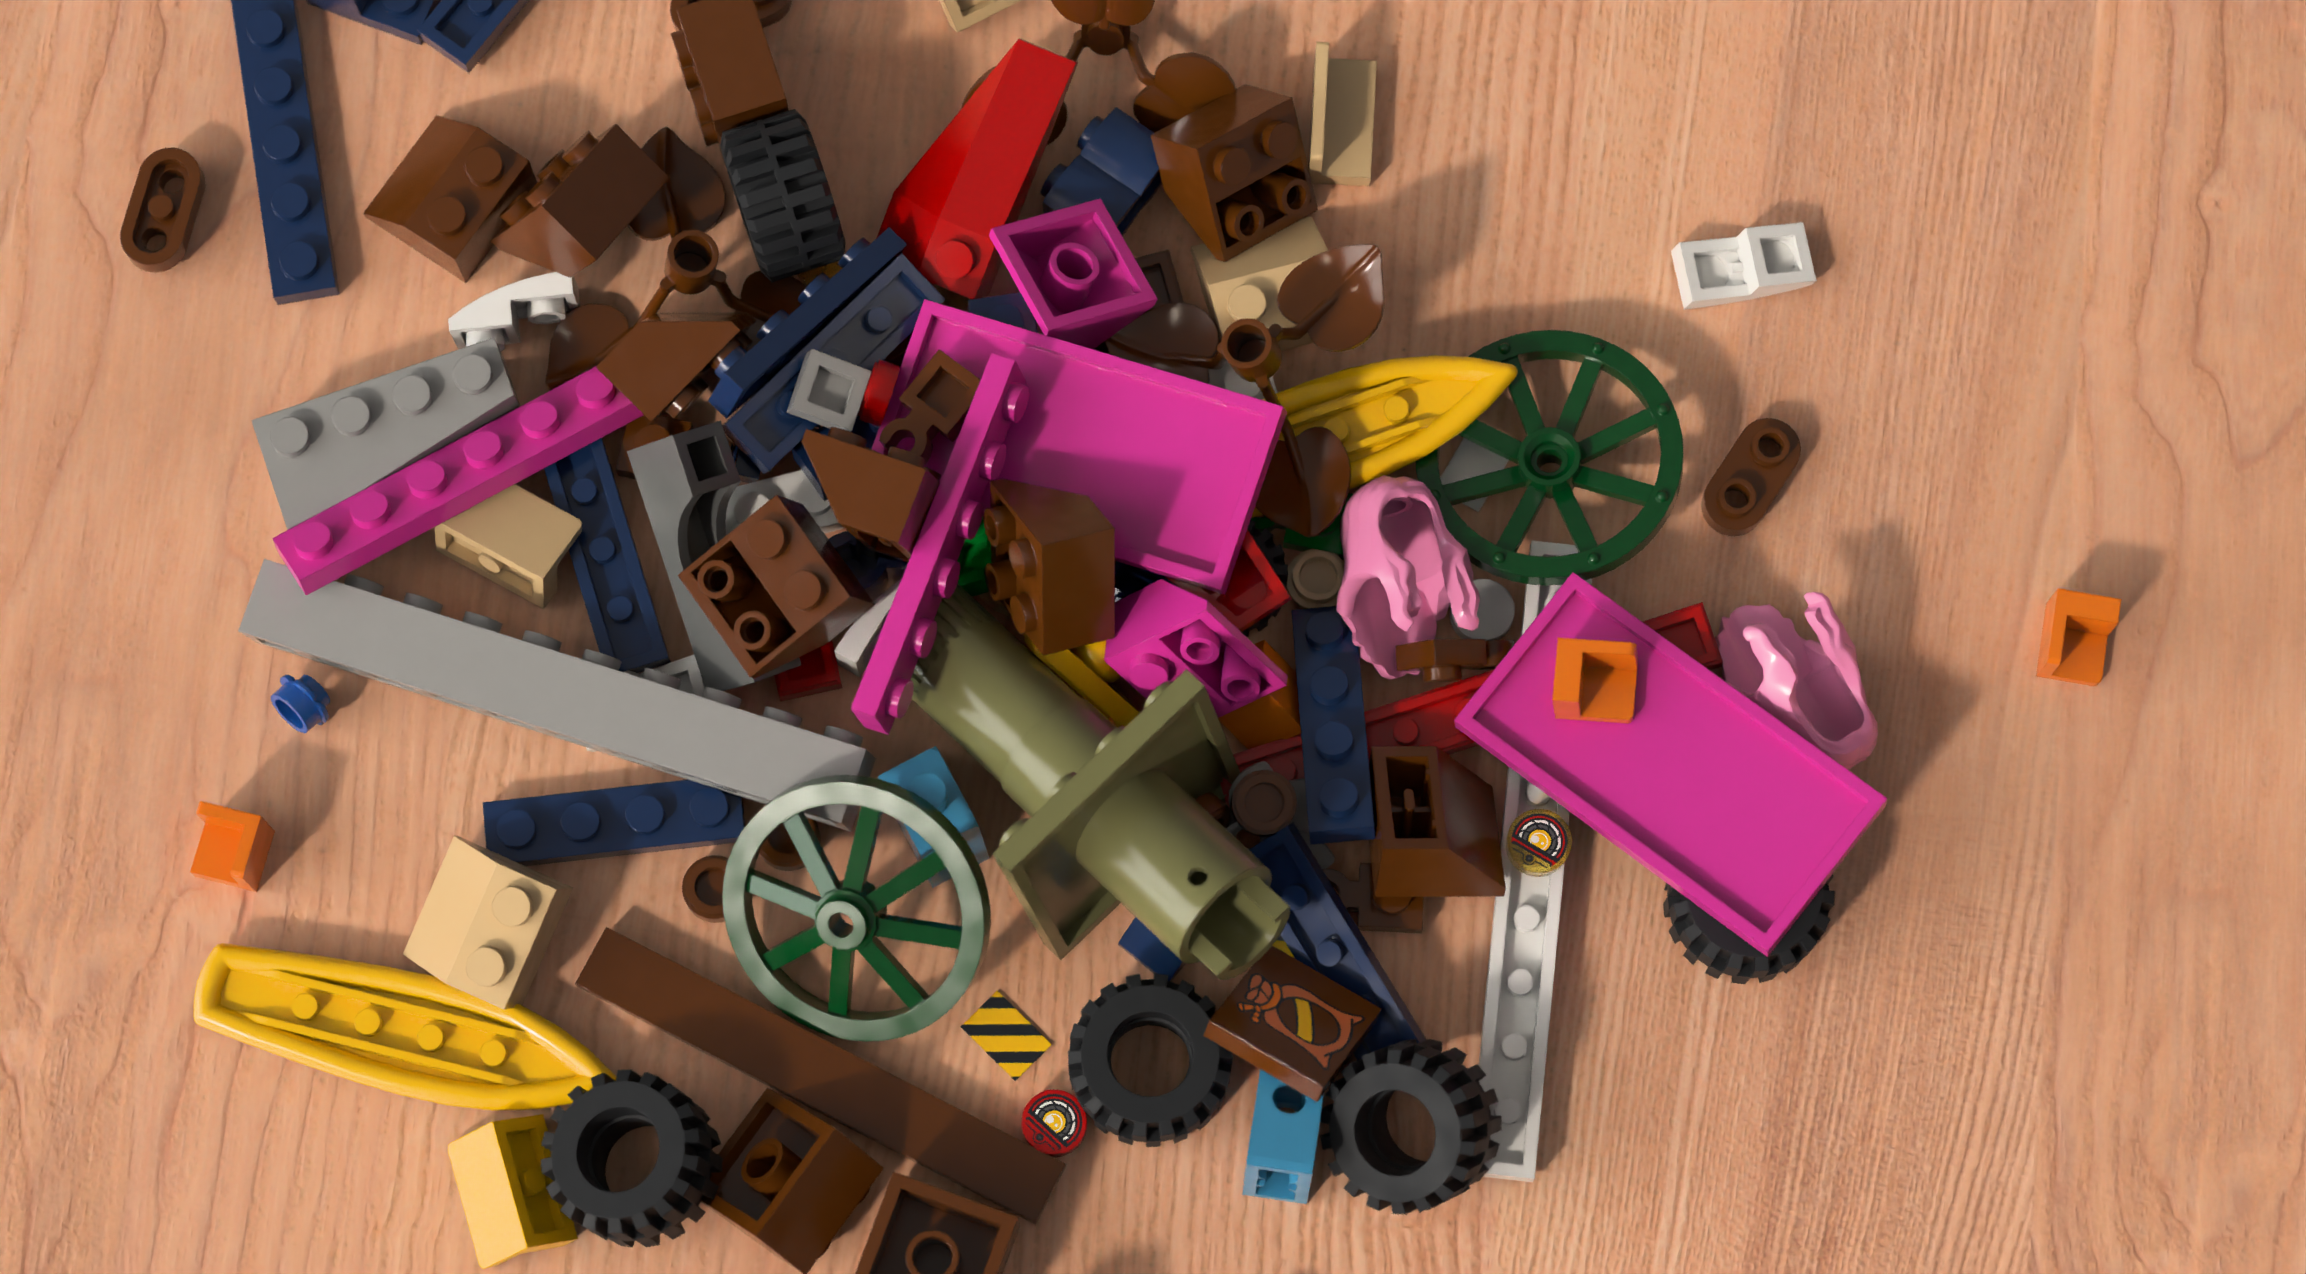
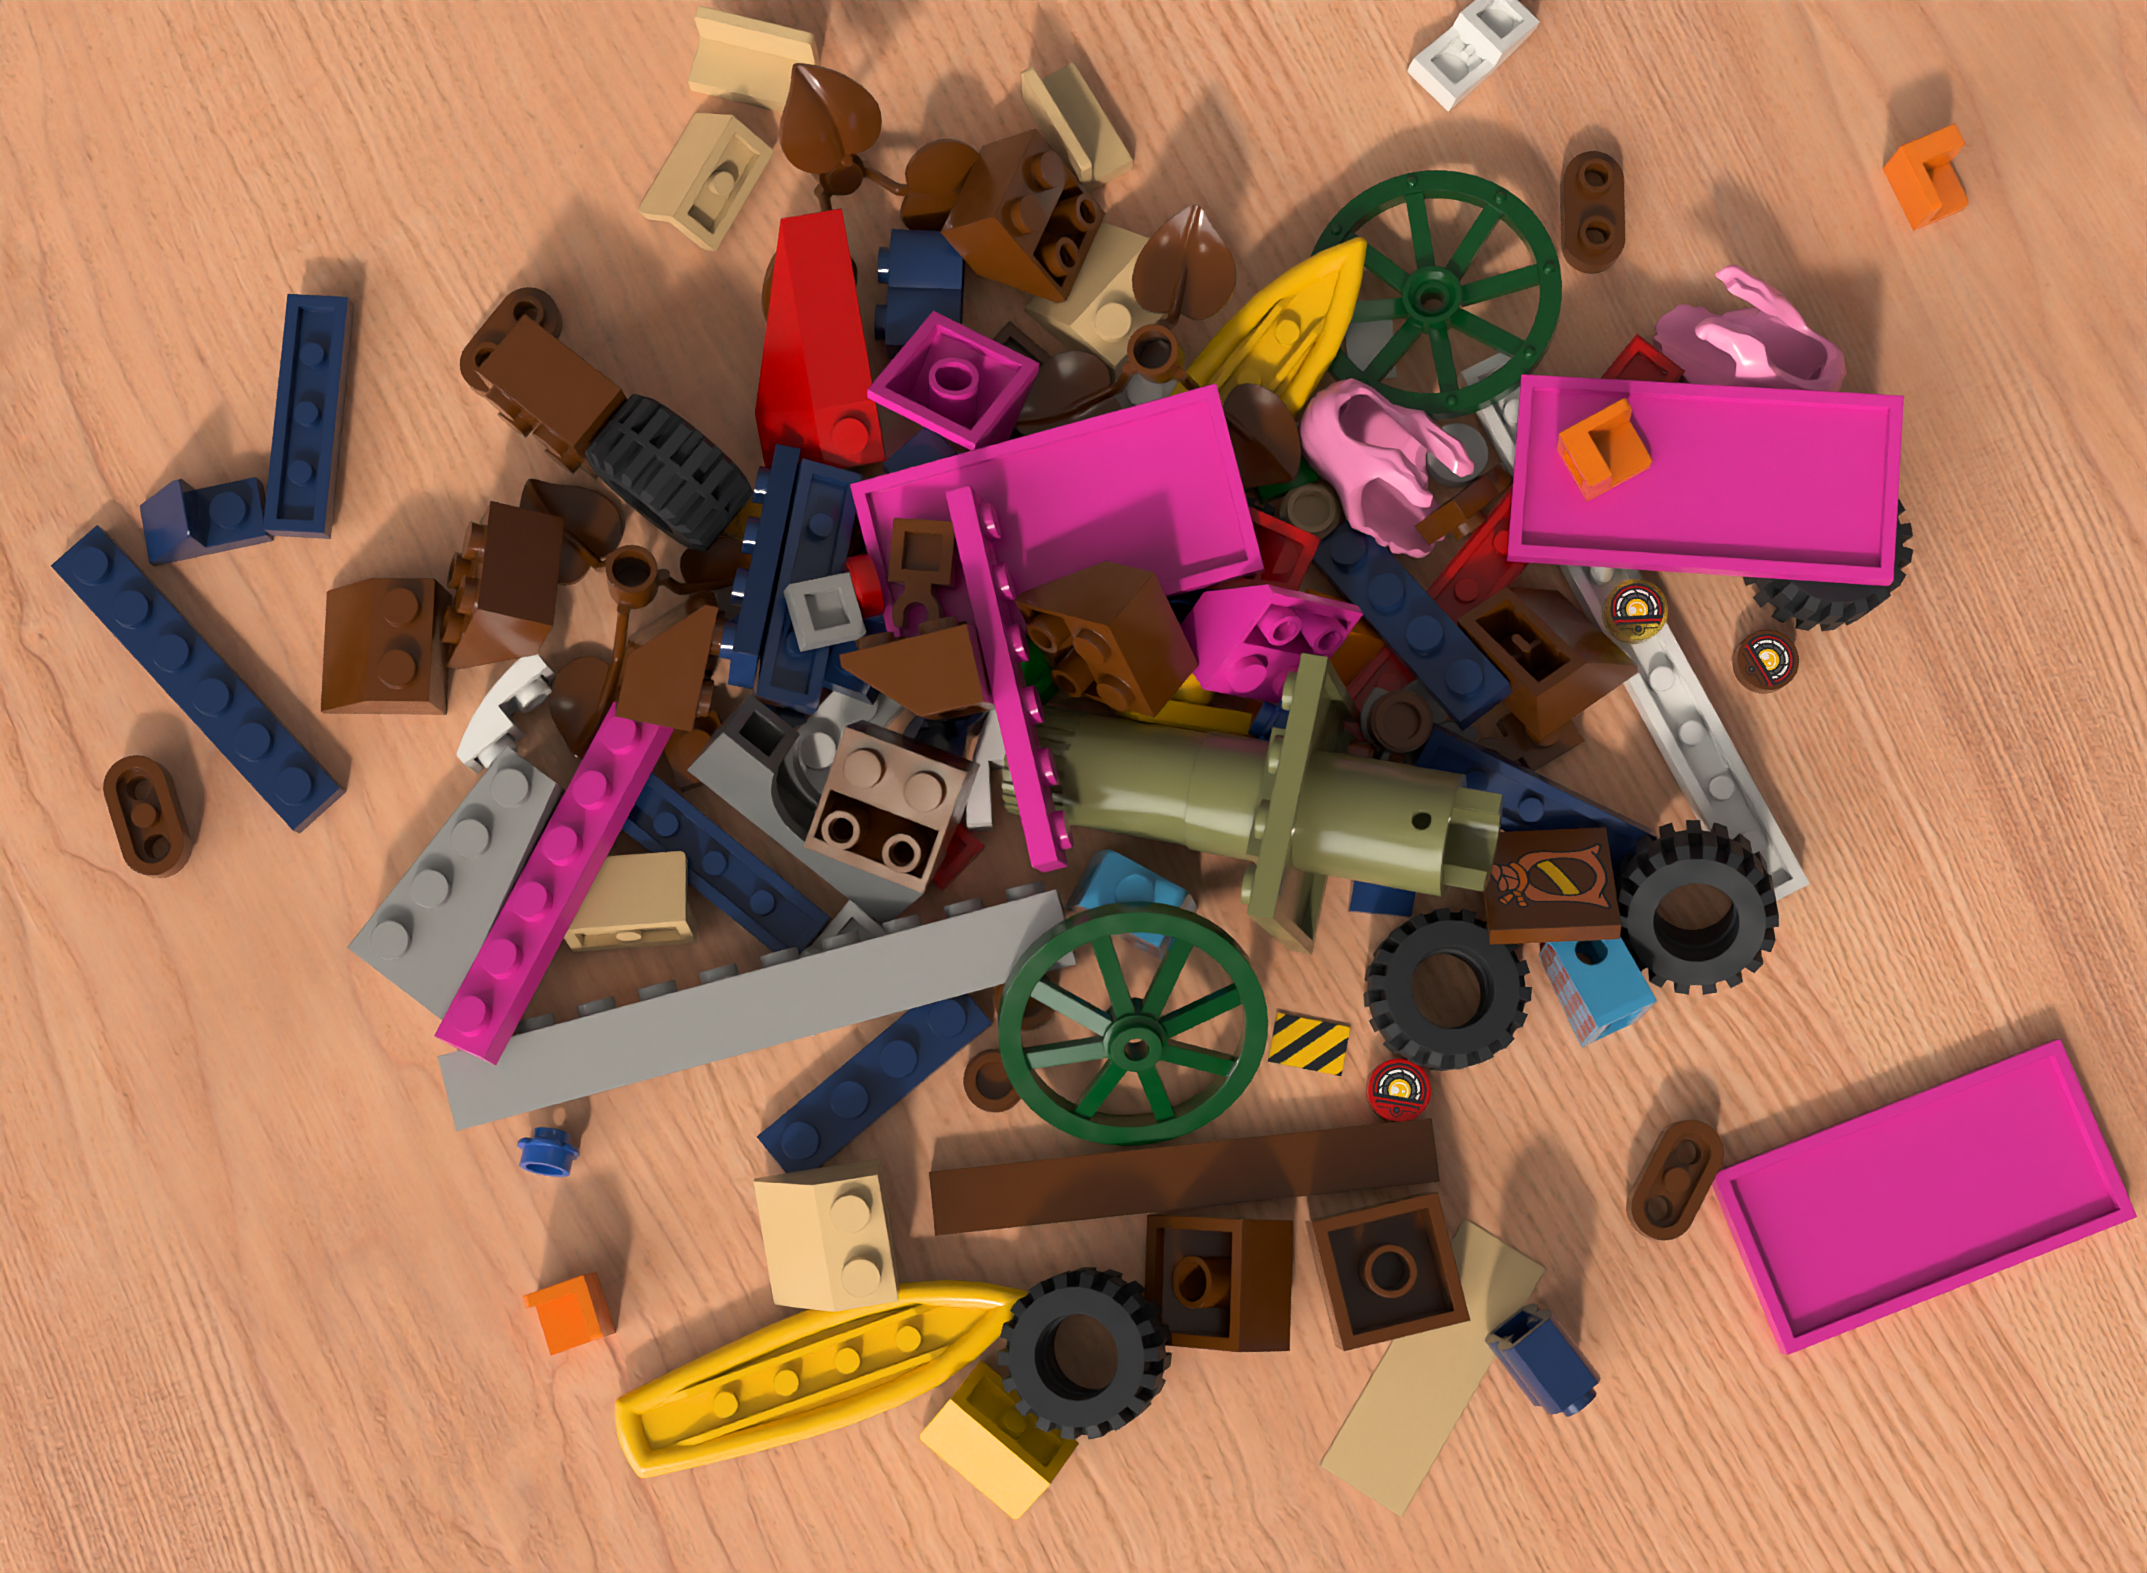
camera: 35 degrees left, 5 degrees up
none -> tile [1732,630,1799,694]

